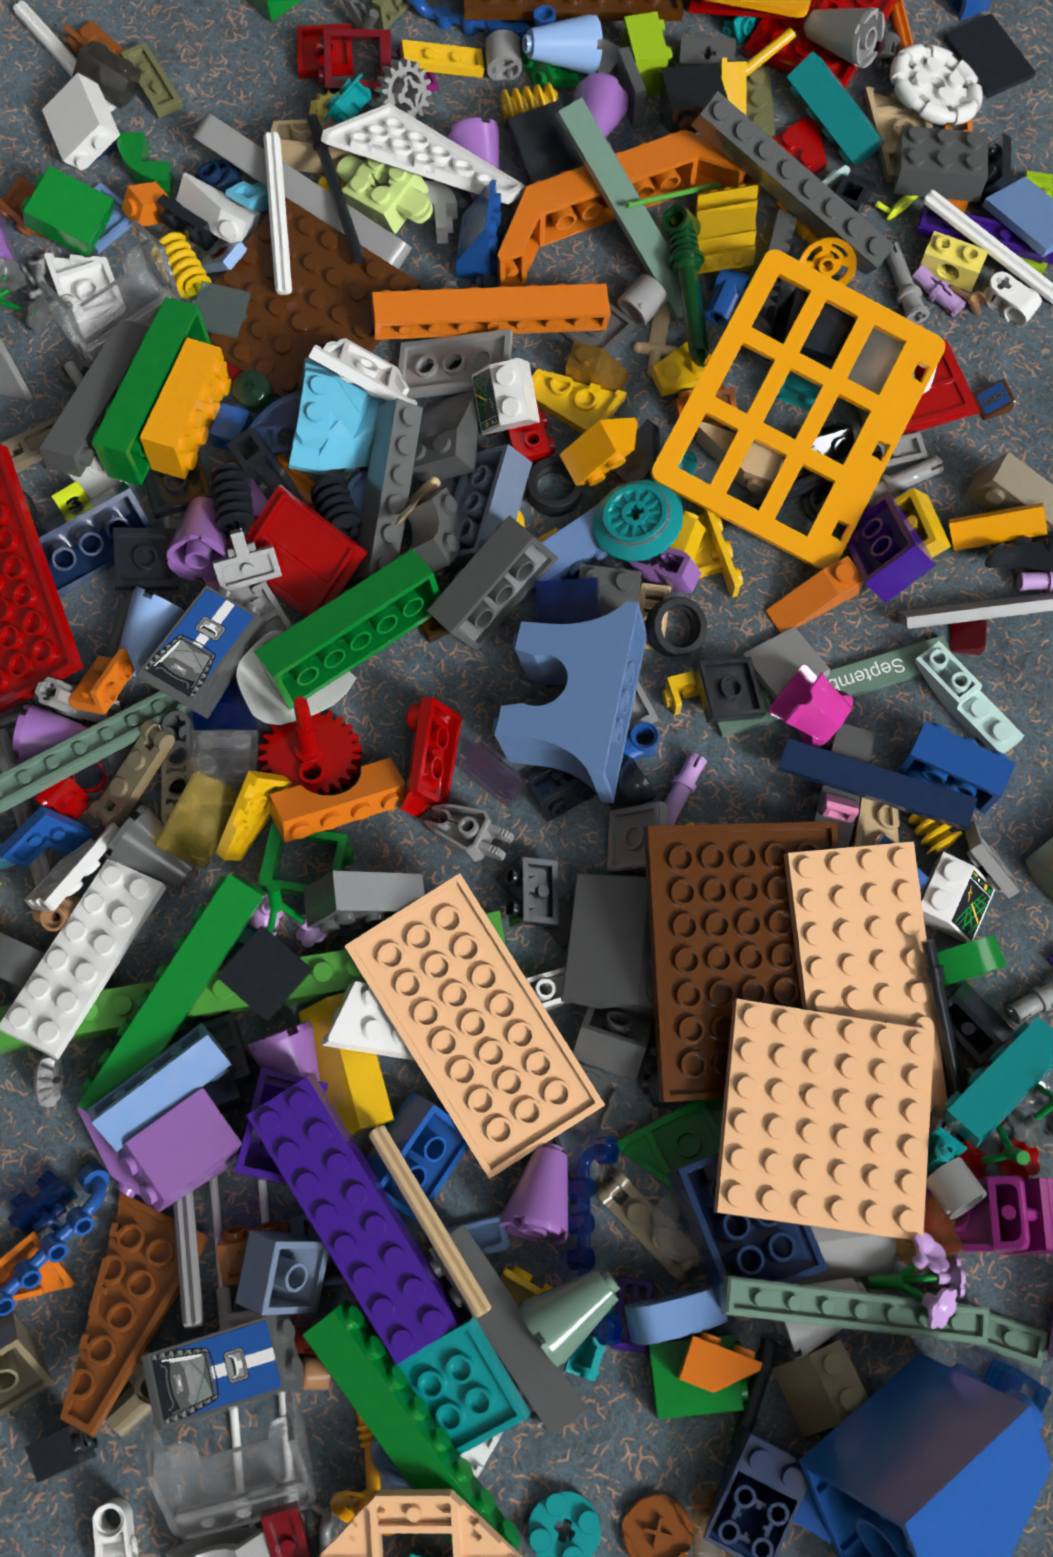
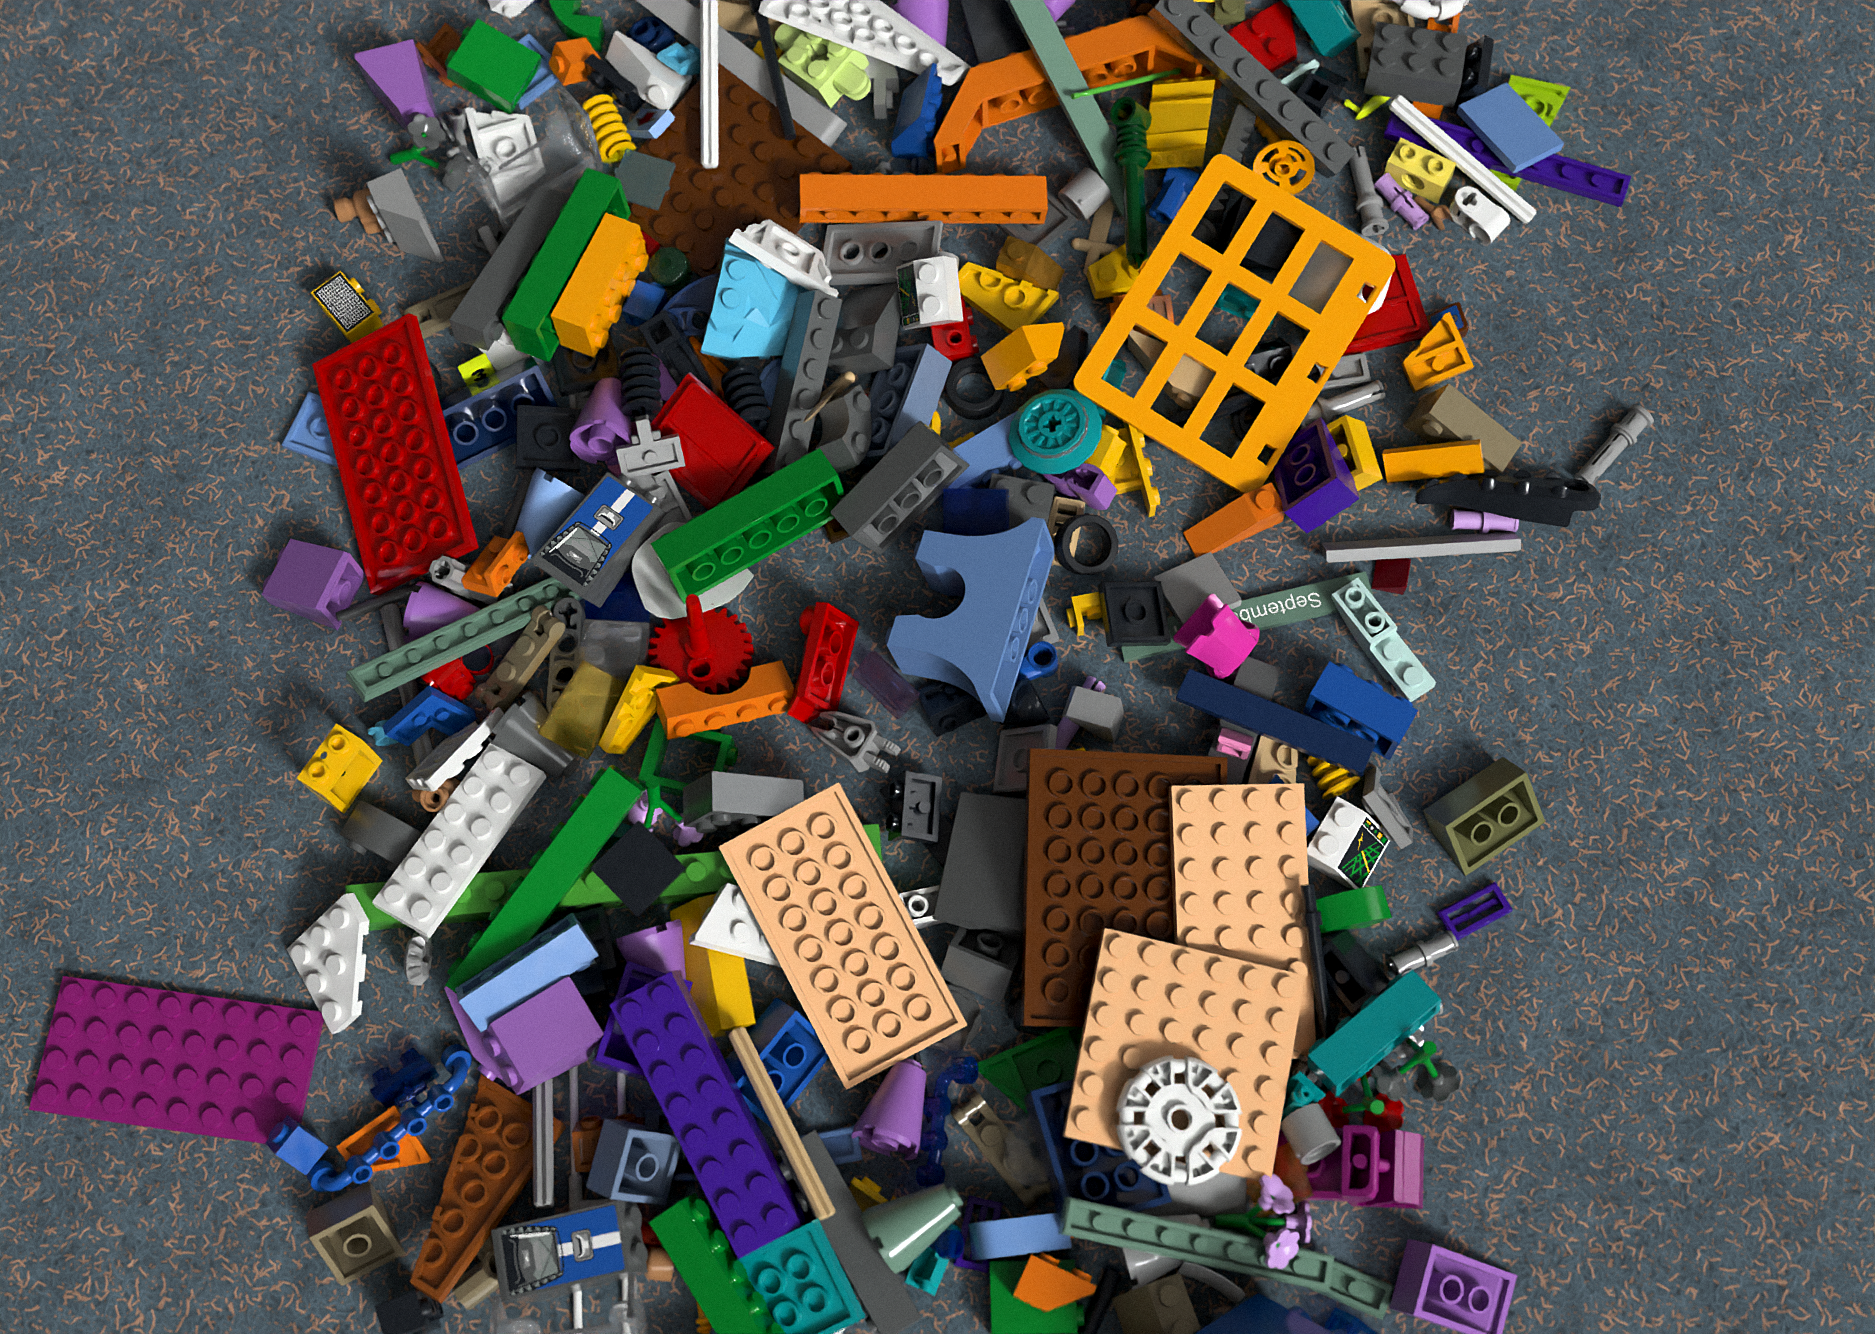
camera: 10 degrees right, 0 degrees up
none -> light grey slope [1062,686,1125,743]
none -> white plate [1116,1055,1242,1186]
none -> white sticker [1177,1262,1245,1305]
none -> light orange wing [1401,312,1474,393]

